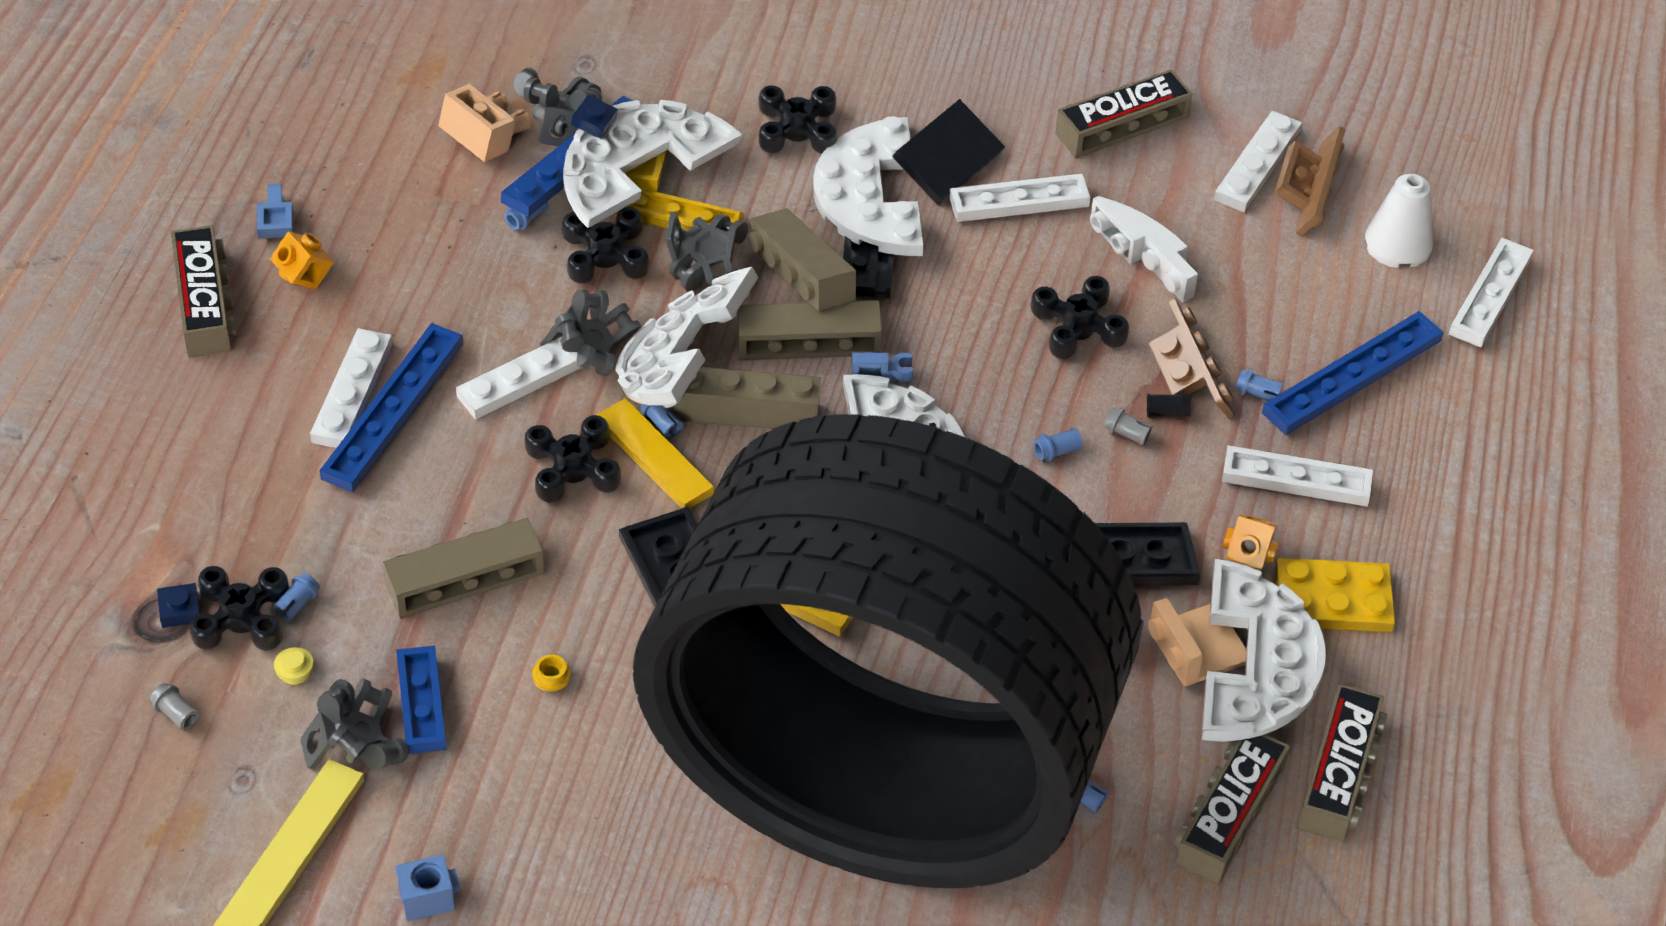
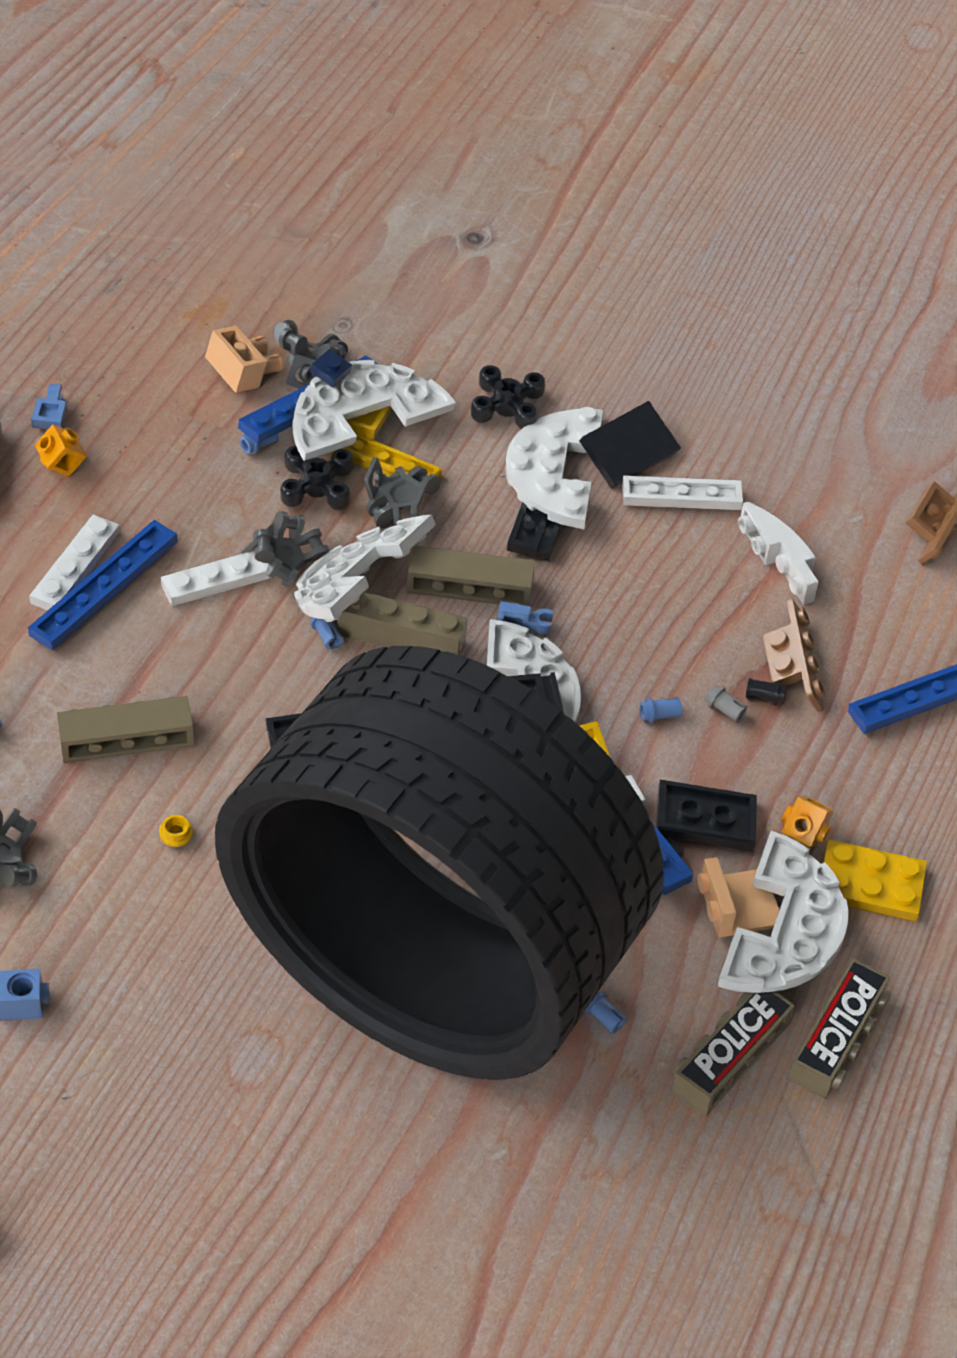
camera: 10 degrees right, 0 degrees up
blue plate [396,645,447,754] -> none
black gear [525,415,621,503] -> none
yellow tile [596,398,714,509] -> none
dark tan brick [748,208,856,311] -> none
black gear [1030,276,1129,359] -> none
brick [1055,69,1193,159] -> none
white plate [1214,111,1302,213] -> none
white plate [1222,445,1373,507] -> none
medium blue pin [1235,368,1283,401] -> none

